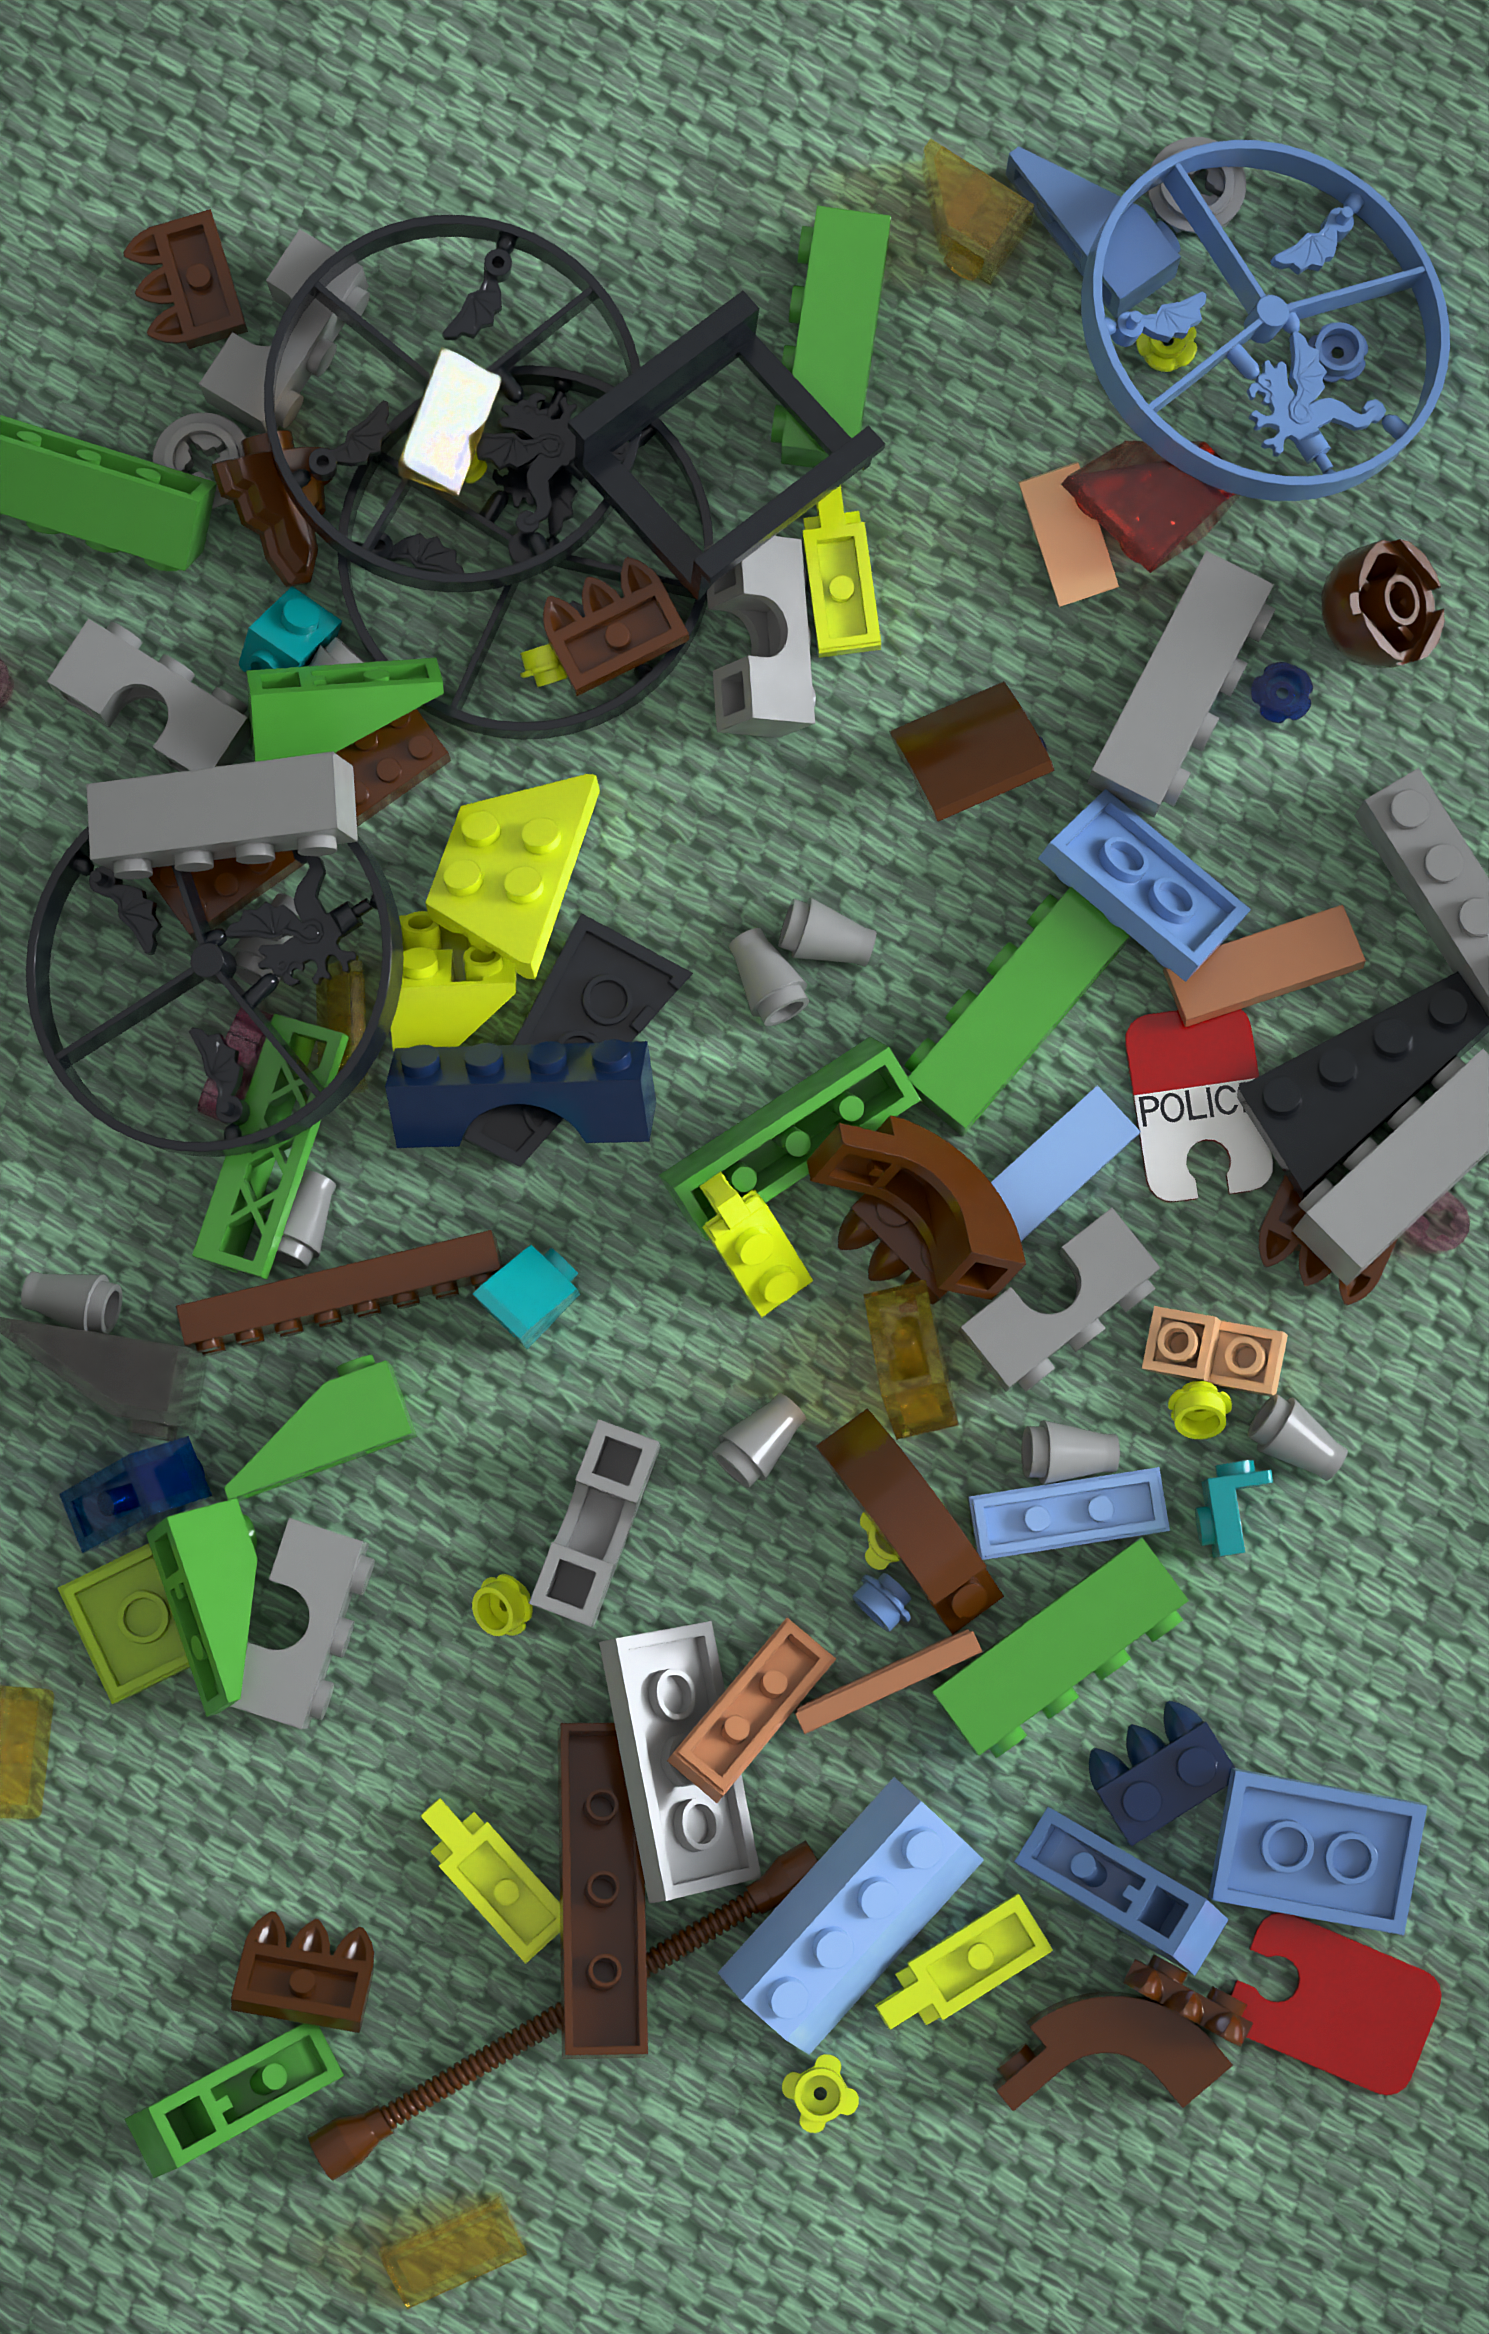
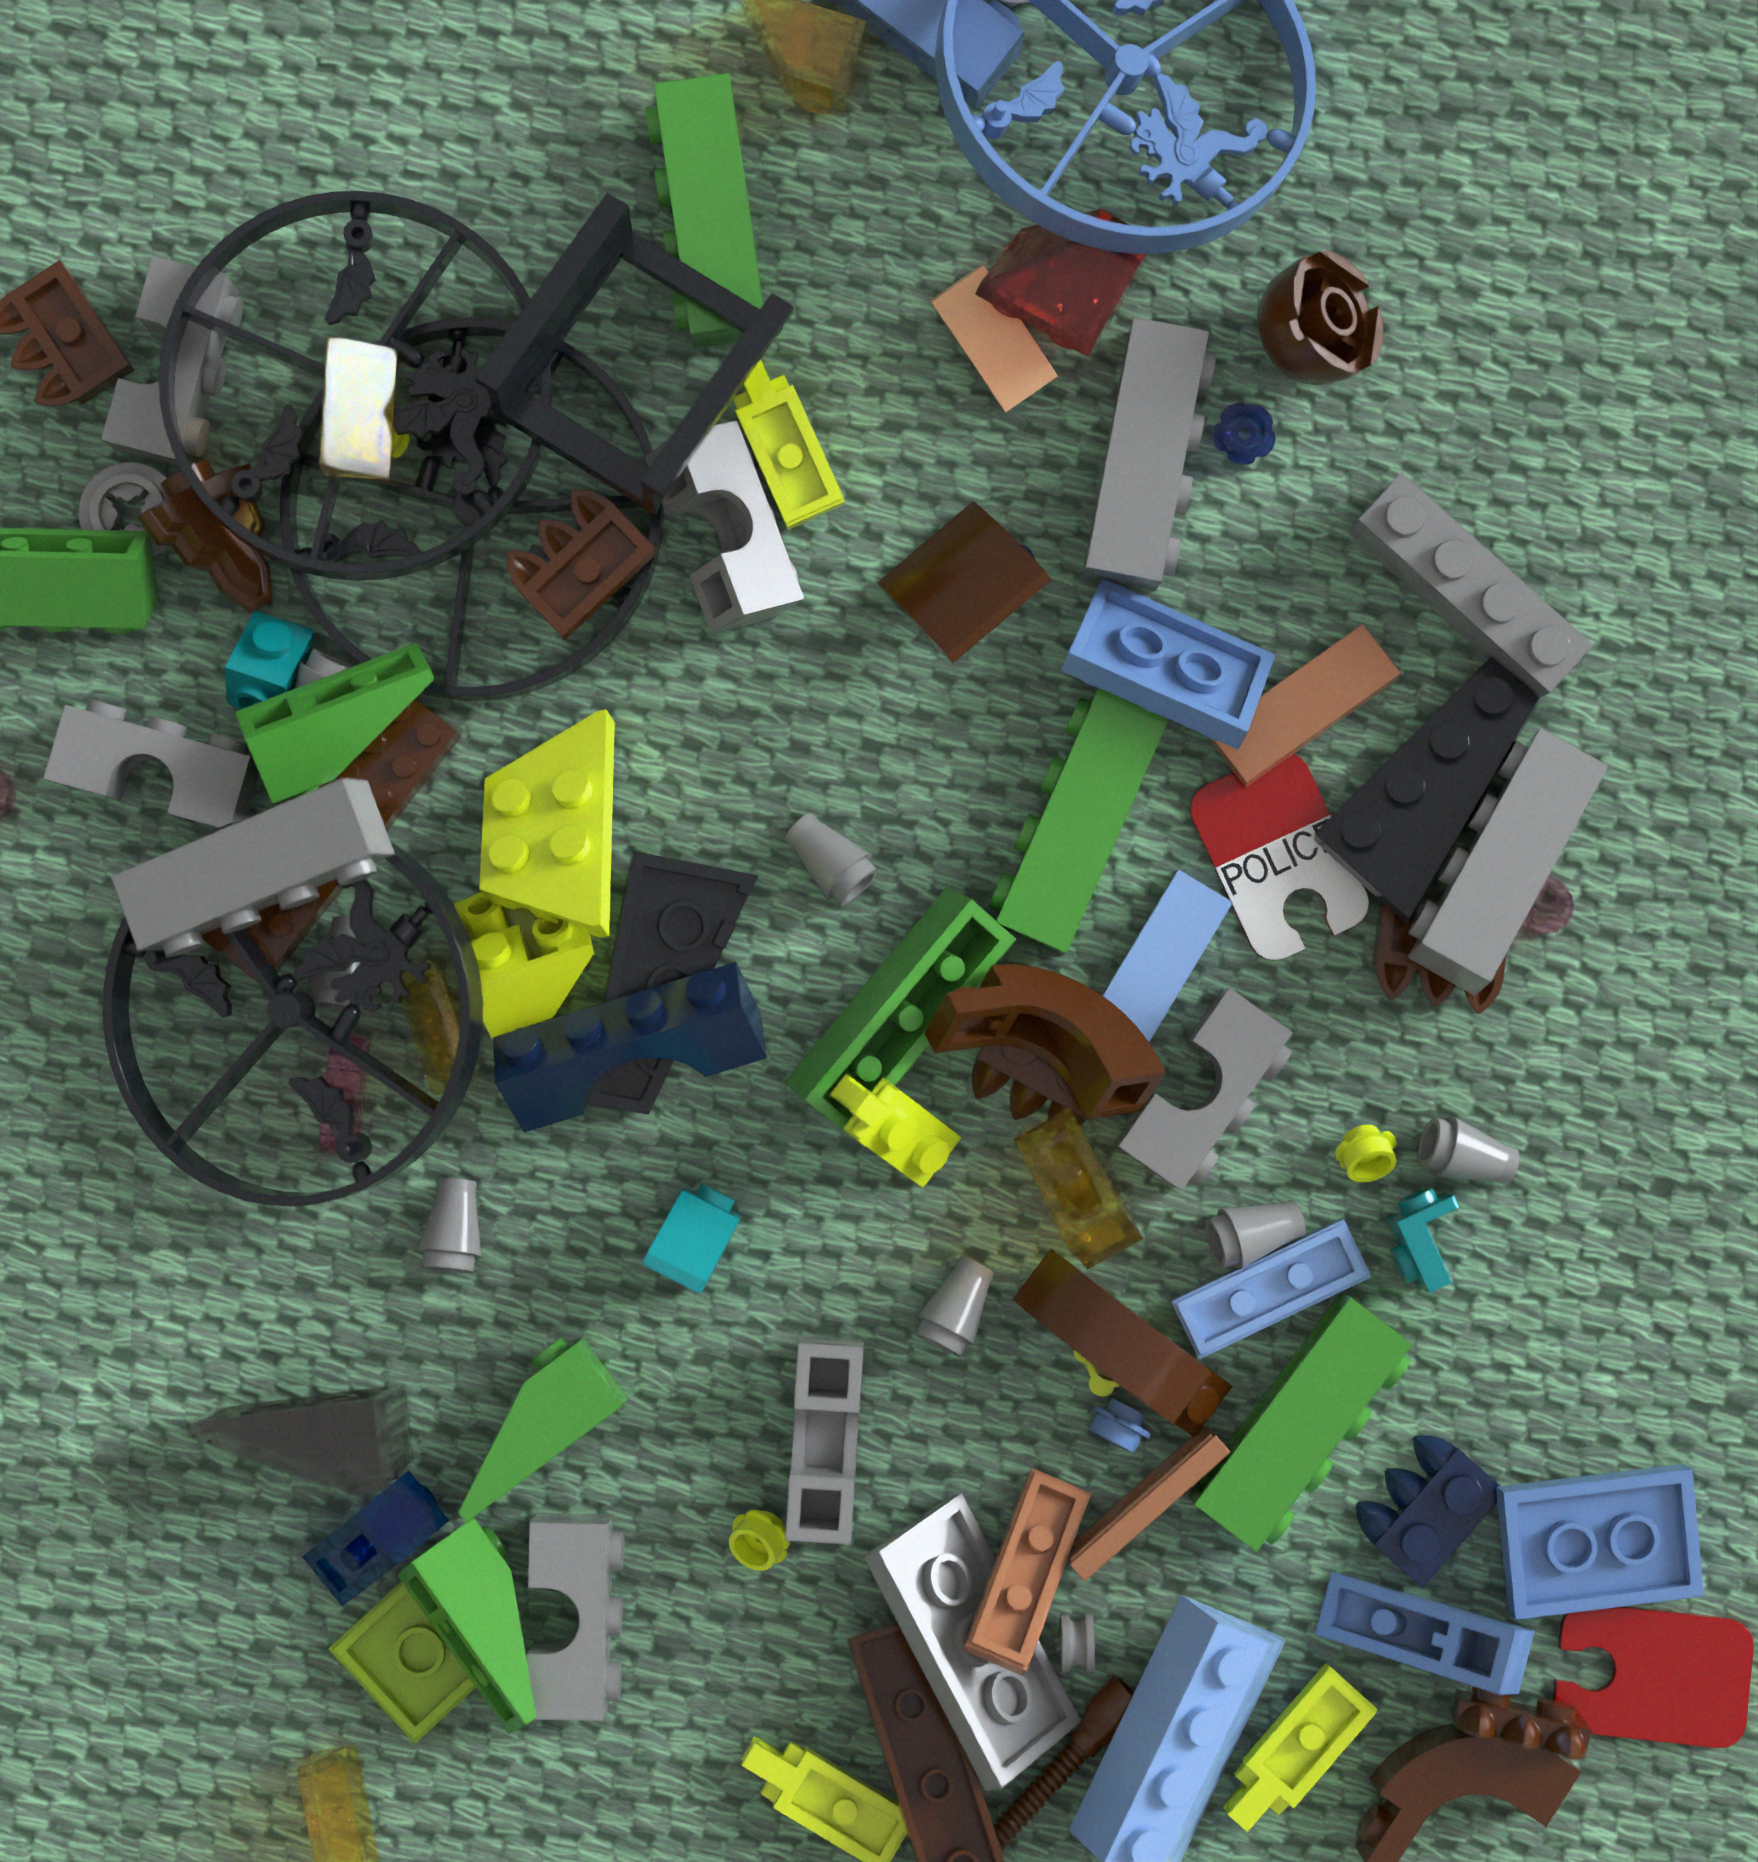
camera: 20 degrees left, 5 degrees up
light grey cone [21,1271,122,1337] -> none
reddish brown piece [176,1230,503,1356] -> none
bright green fence [192,1013,349,1280] -> none
neon yellow plate [520,644,567,688] -> none
light grey cone [778,897,877,967] -> none
neon yellow plate [1136,327,1197,372] -> none
light nougat slope [1142,1306,1288,1397] -> none
medium blue plate [1308,322,1368,383] -> none
none -> light grey bush [1059,1614,1095,1674]

